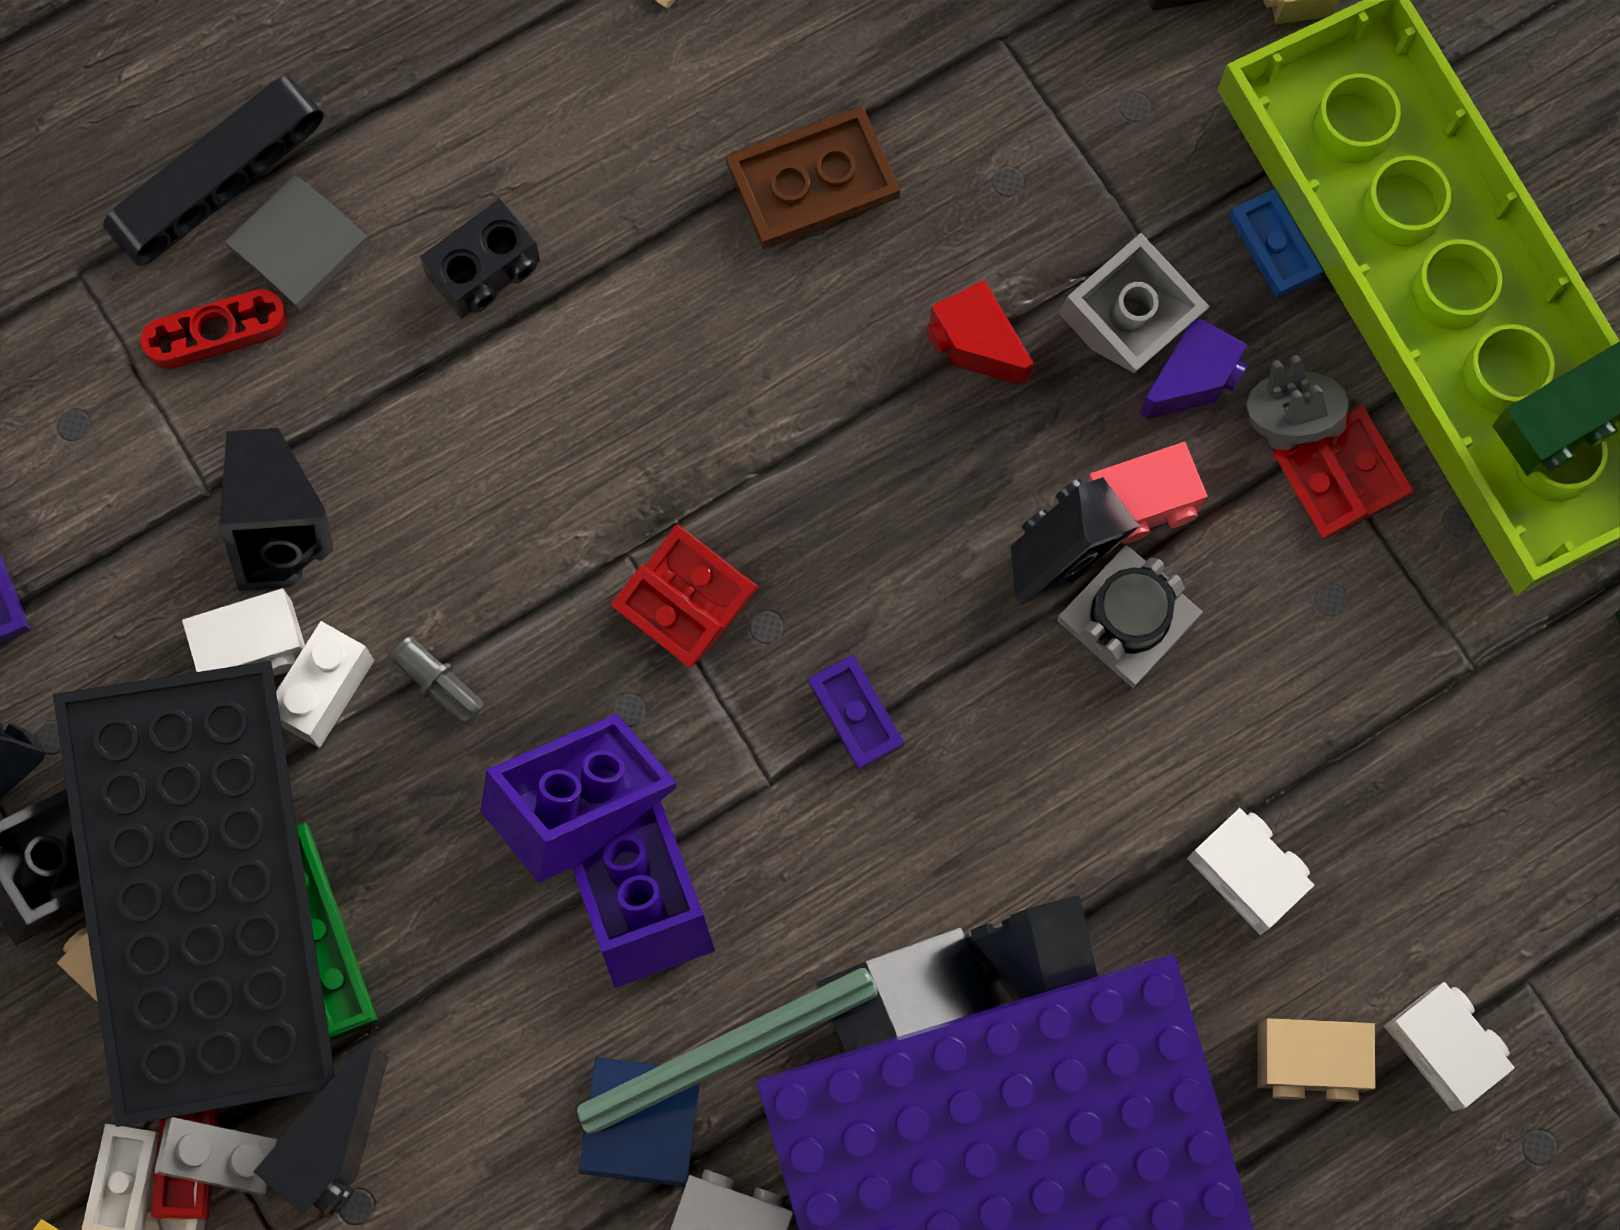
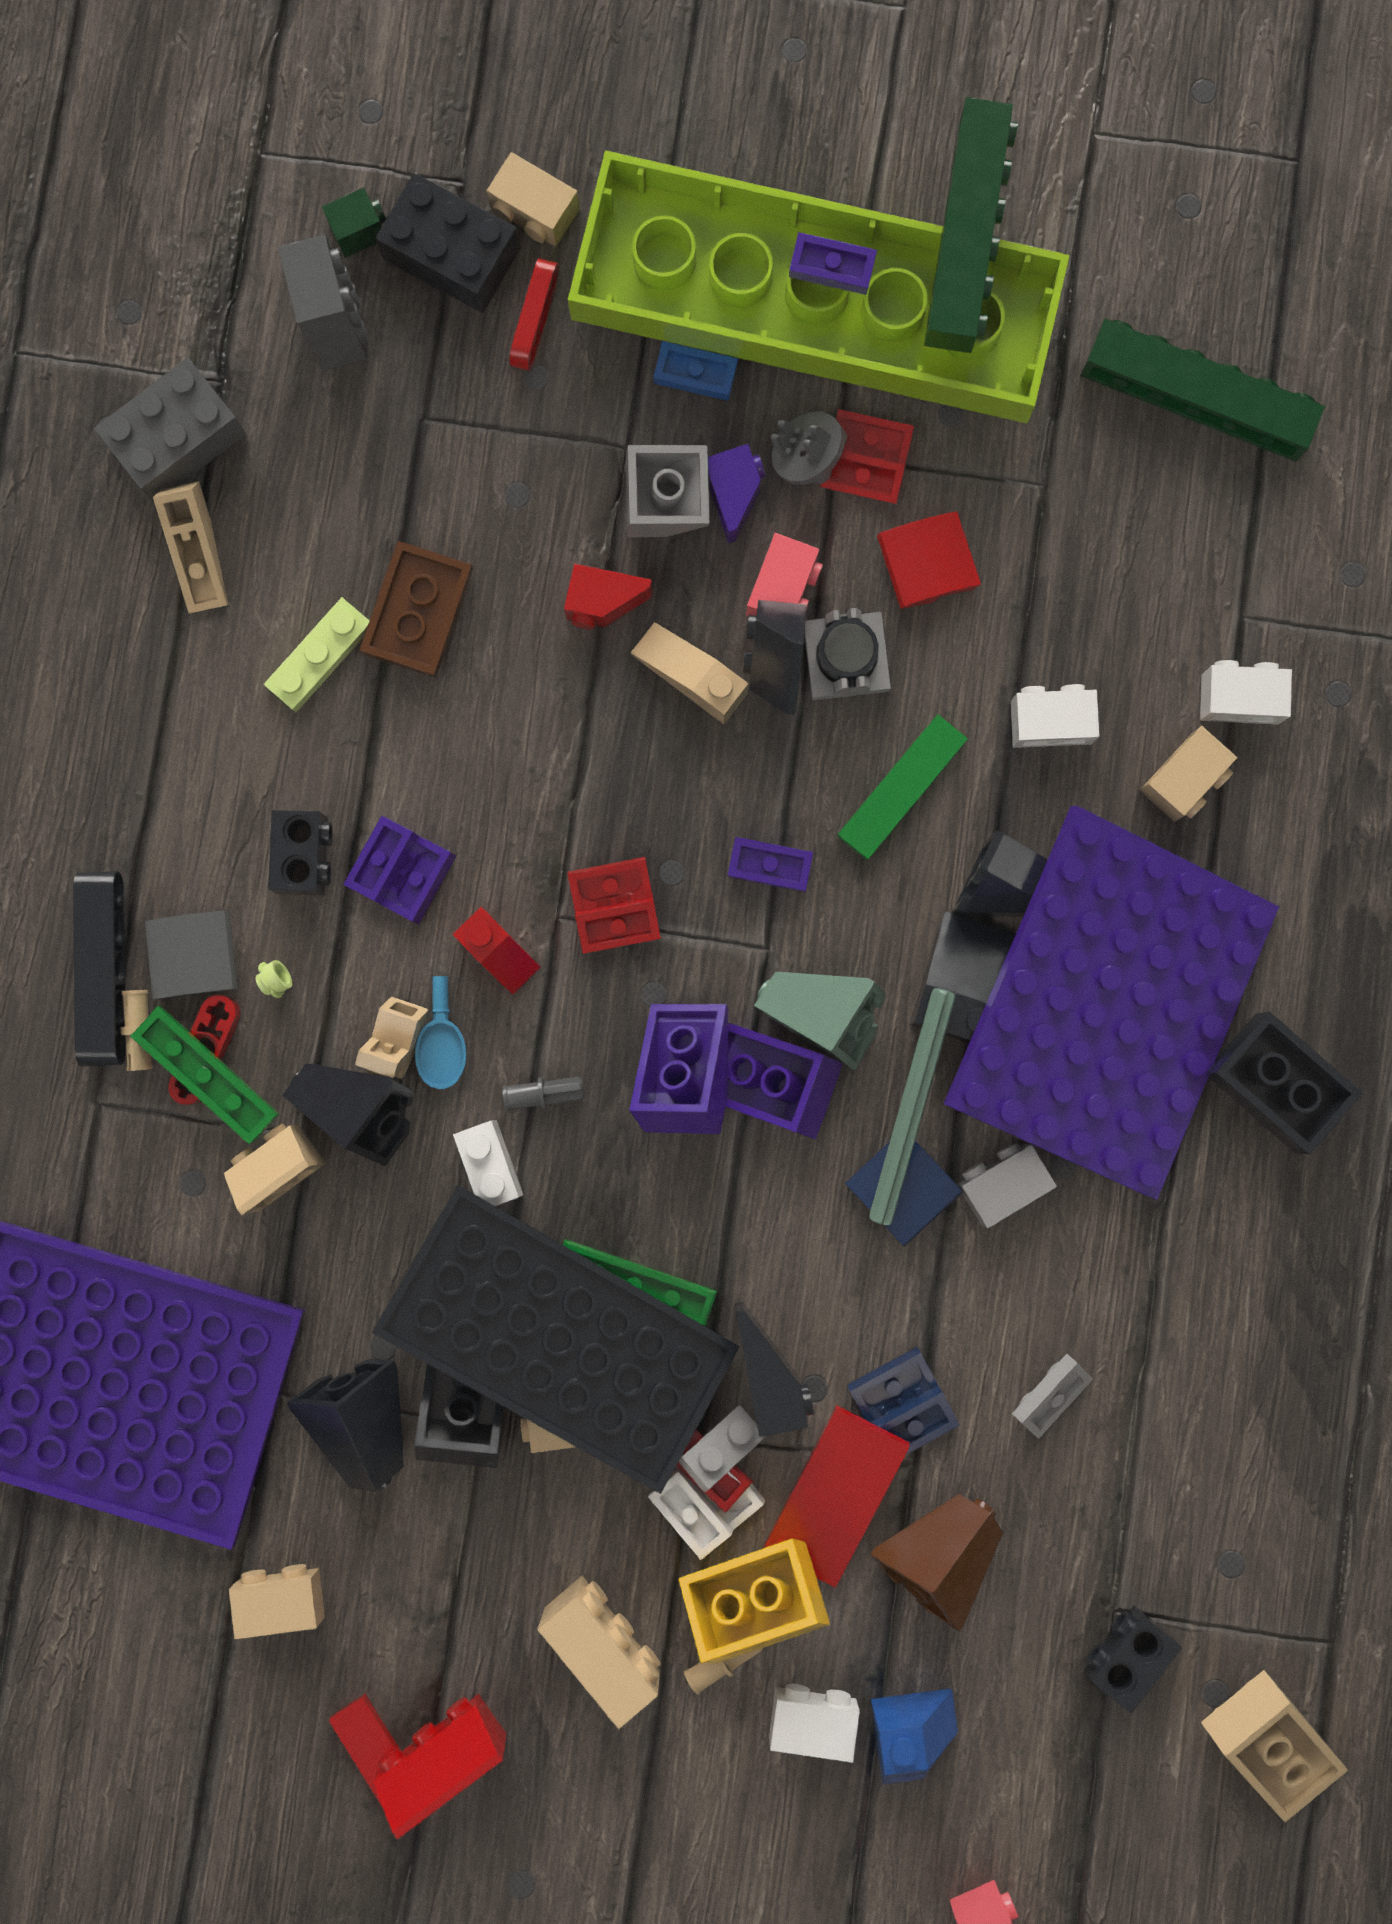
camera: 40 degrees left, 10 degrees up
white brick [182,588,305,675] -> none
none -> tan pin [120,990,153,1071]
none -> green plate [130,1006,280,1145]
none -> tan slope [224,1124,326,1215]
none -> yellowish green plate [256,960,292,998]
none -> yellowish green plate [264,597,369,712]
none -> dark purple slope [343,815,456,925]
none -> tan brick [355,996,428,1079]
none -> dark azure piece [415,976,466,1089]
none -> red slope [452,907,541,995]
none -> red beam [509,258,559,371]
none -> tan slope [631,622,749,724]
none -> sand green slope [754,972,886,1071]
none -> dark purple plate [789,232,877,295]
none -> green tile [837,714,968,861]
none -> red slope [877,511,981,609]

